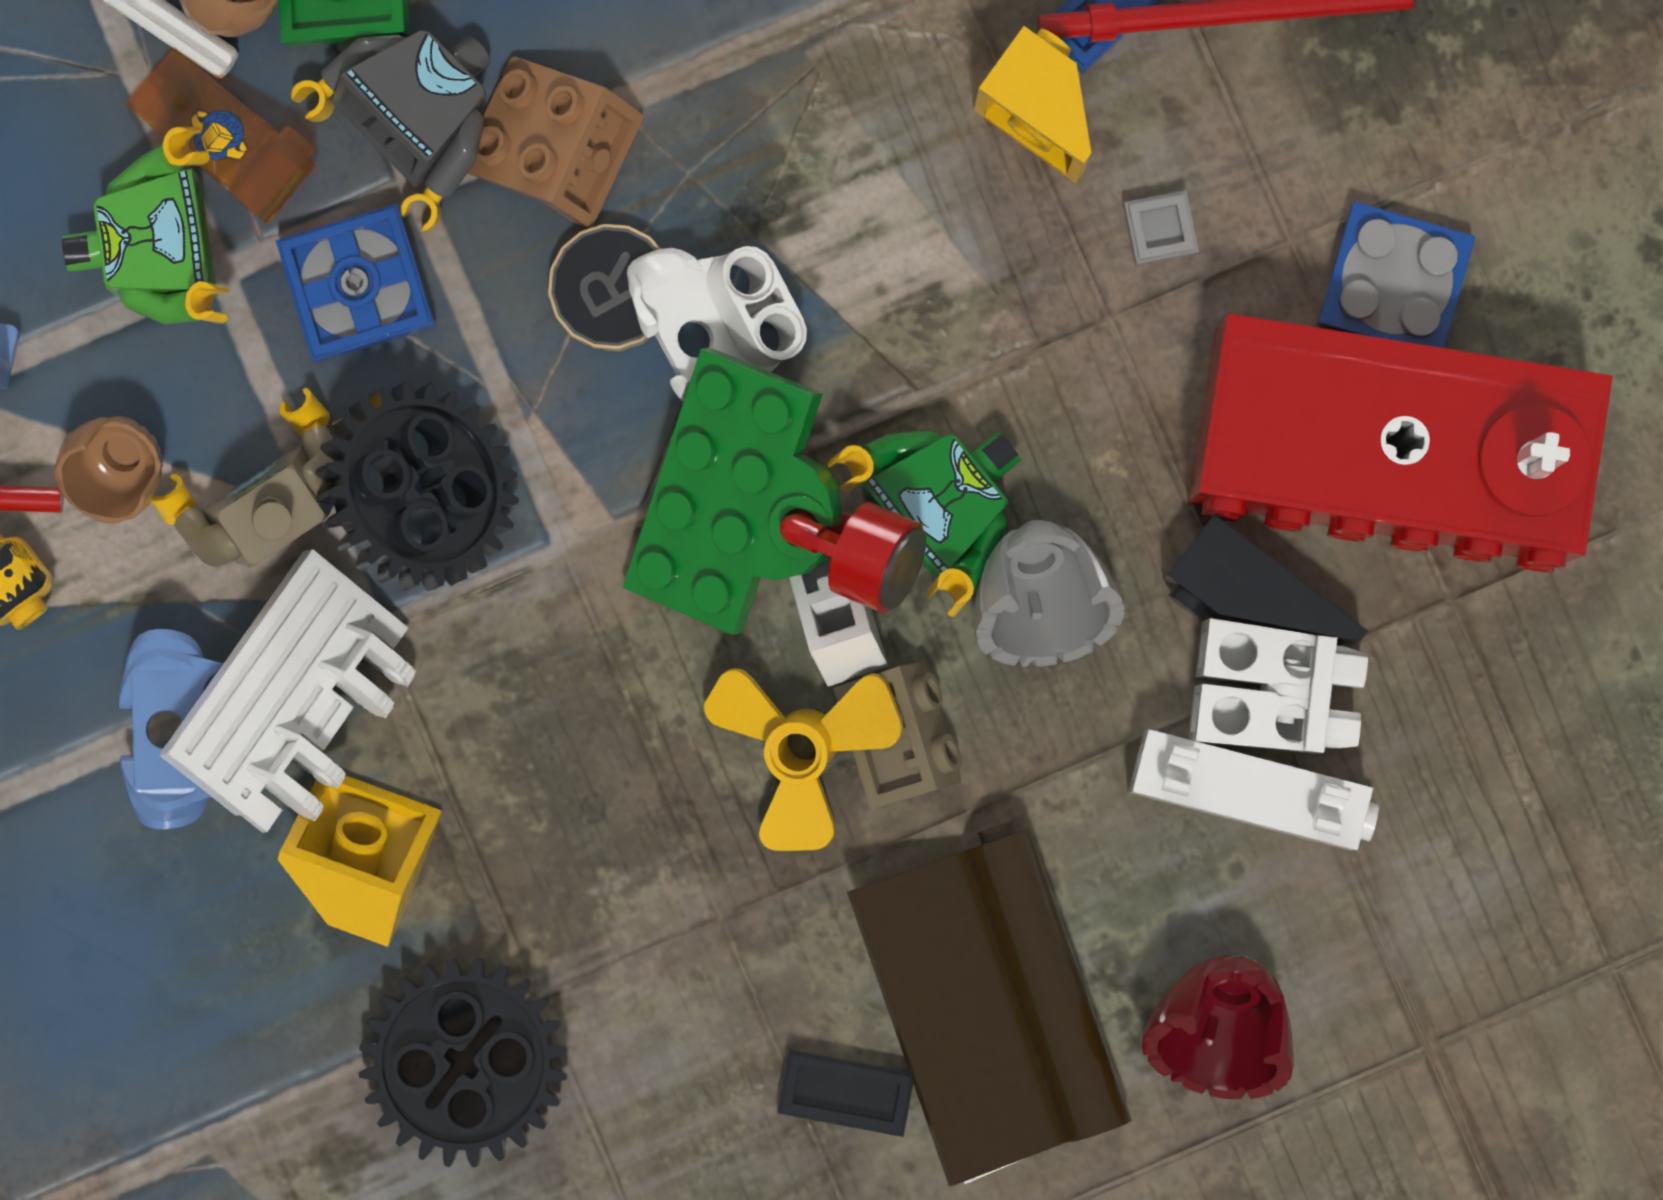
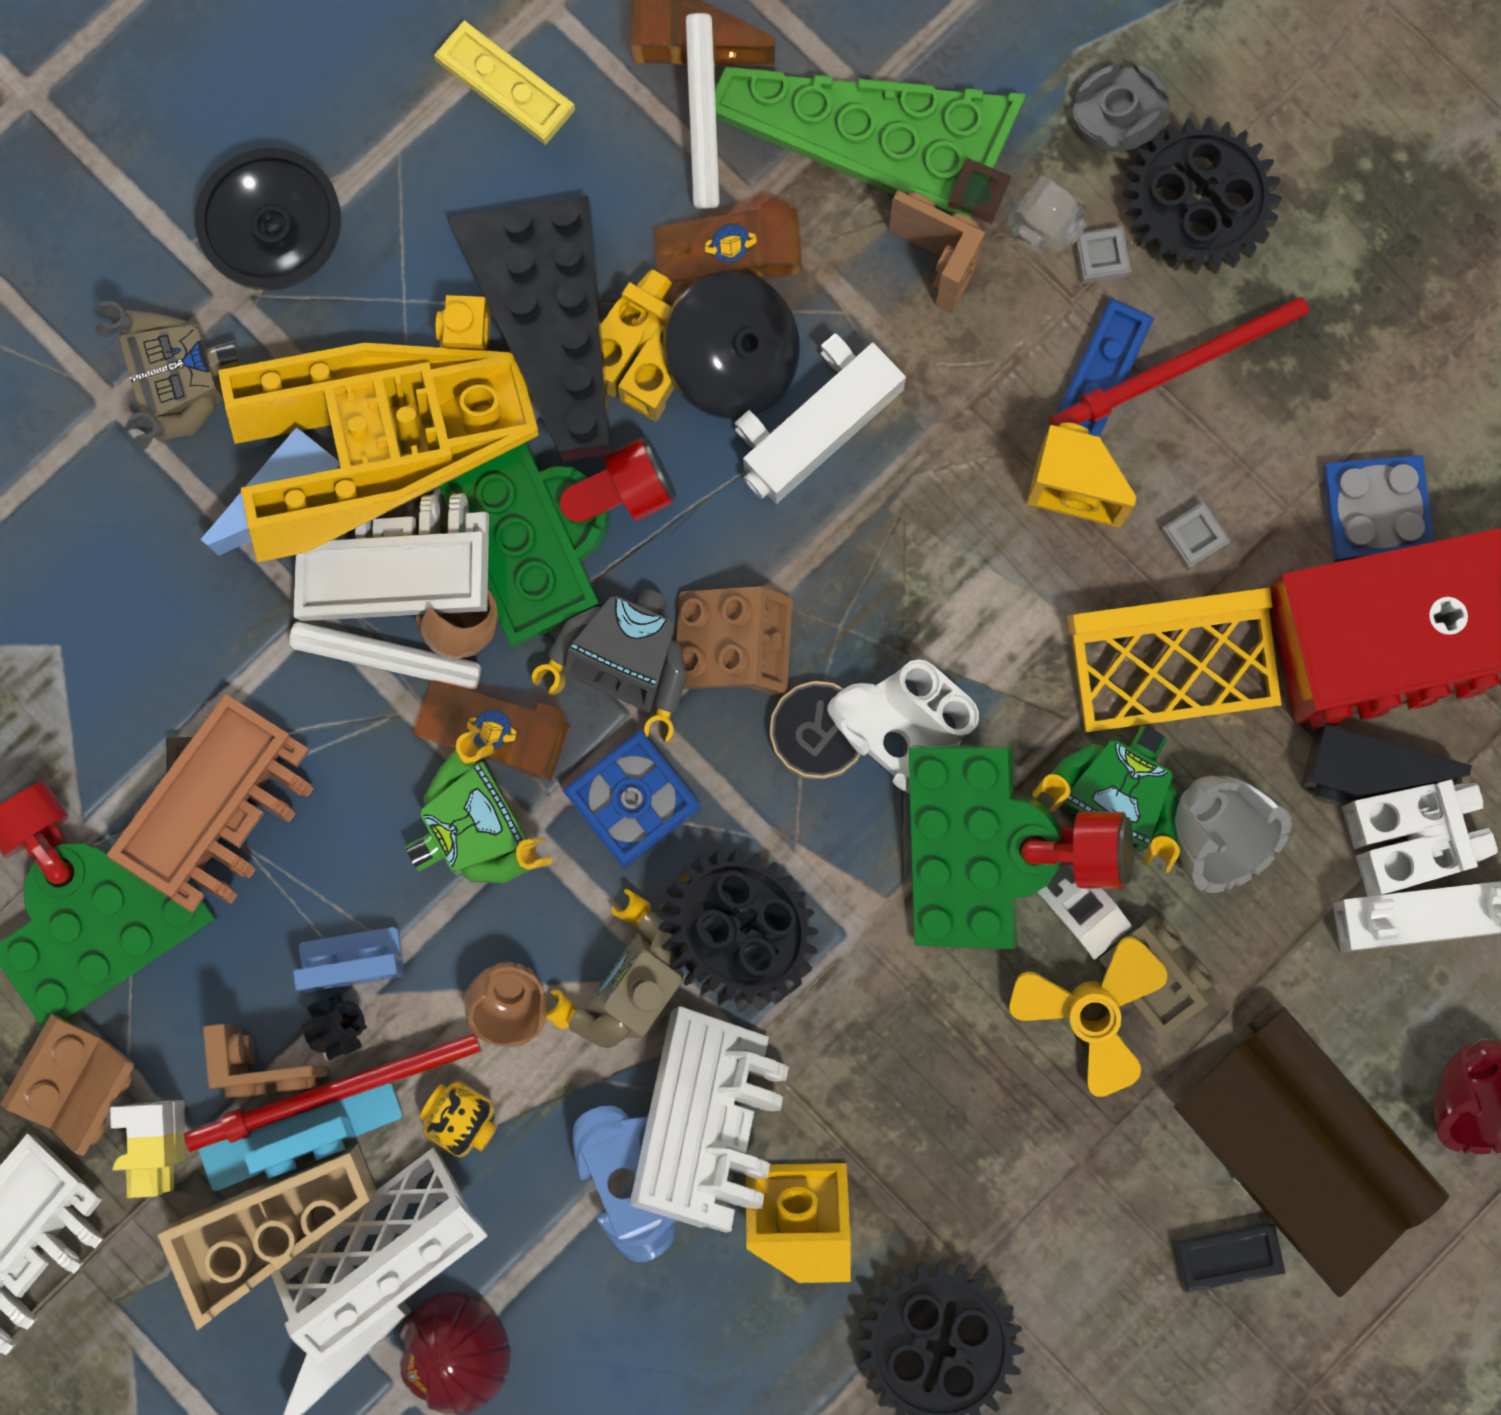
camera: 15 degrees left, 5 degrees down
none -> yellow fence [1066,588,1282,732]

